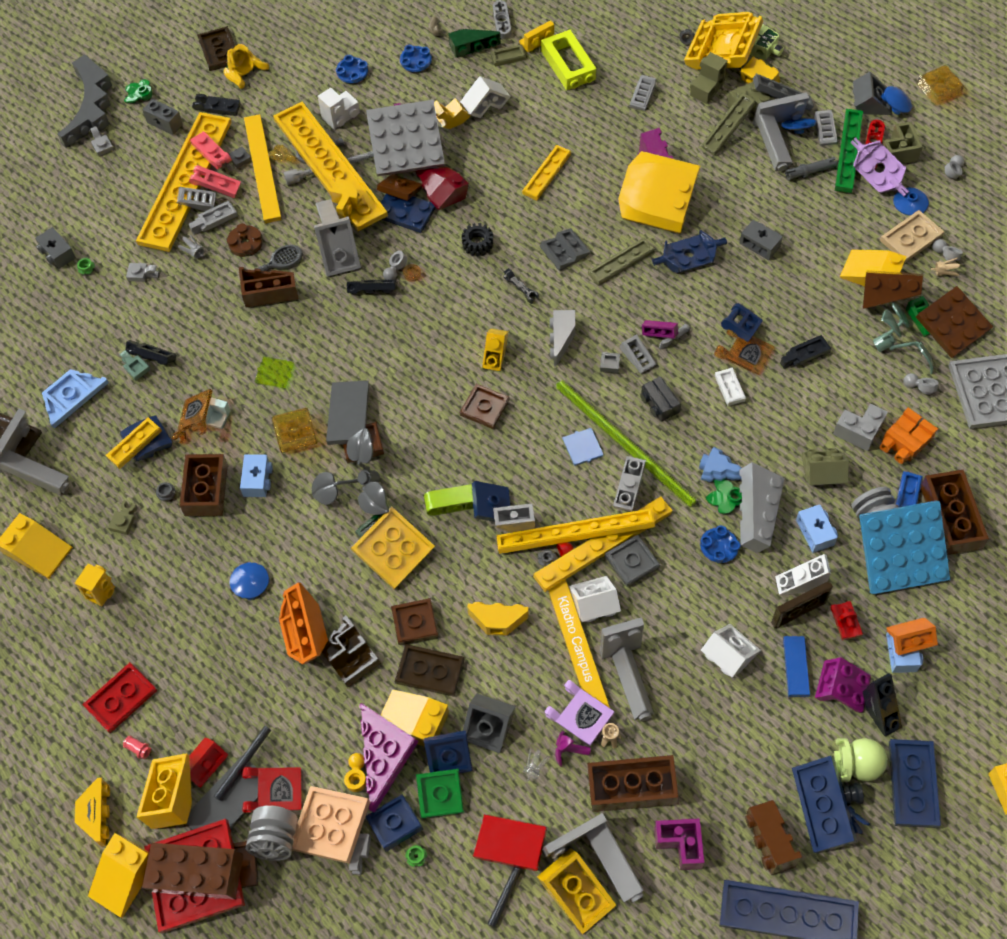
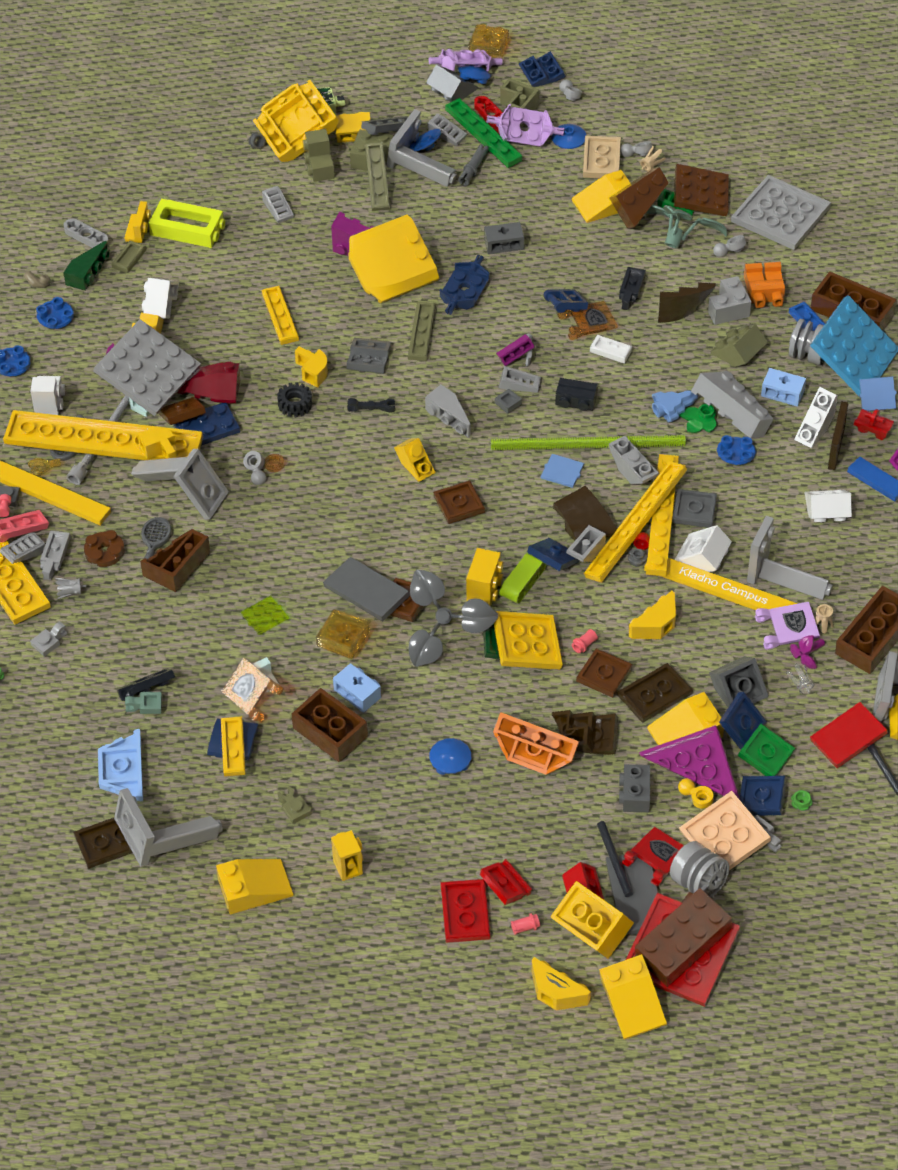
camera: 50 degrees left, 10 degrees down
dark grey plate [156,482,176,501] -> none
black hinge [347,280,397,294] -> none
none -> yellow brick [295,346,328,388]
none -> lavender plate [429,49,502,71]
none -> yellow brick [466,548,504,607]
none -> red plate [479,859,532,905]
none -> dark blue slope [519,51,566,87]
none -> dark brown slope [553,486,617,541]
none -> coral pin [572,629,598,653]
none -> dark grey brick [619,764,650,813]
none -> dark brown slope [658,282,716,323]
none -> medium blue piece [859,377,897,411]

